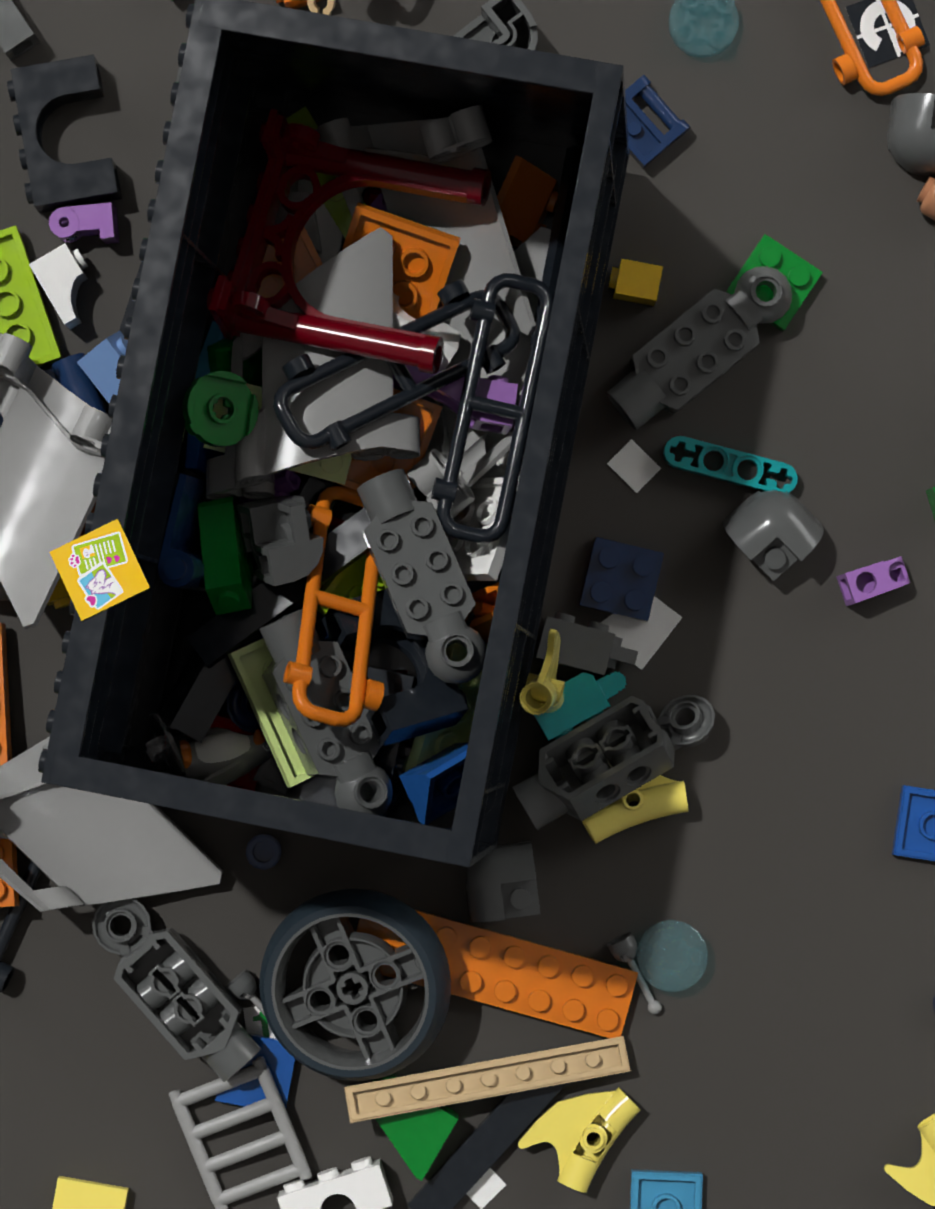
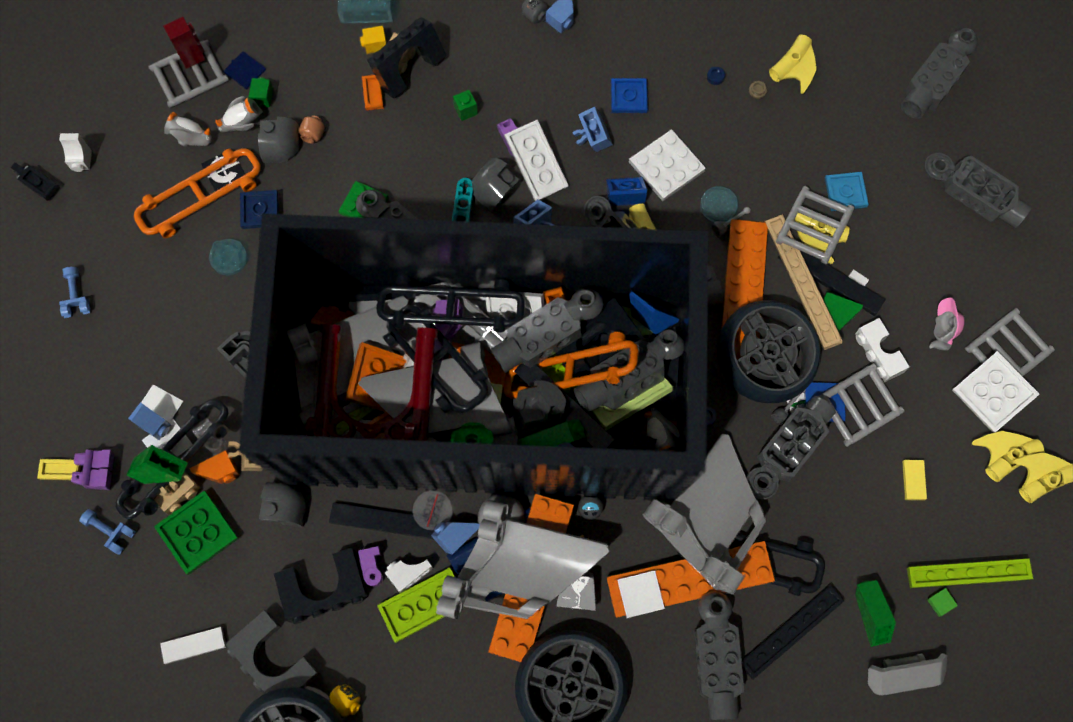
camera: 100 degrees left, 15 degrees down
sticker [49,519,150,621] -> none
none -> dark blue plate [240,190,279,229]
none -> white tile [504,120,568,201]
none -> medium blue brick [513,199,554,225]
none -> medium blue brick [573,107,613,152]
none -> blue slope [606,177,647,206]
none -> white plate [629,129,706,201]
none -> dark tan plate [749,81,767,99]
none -> light grey bar [775,186,854,264]

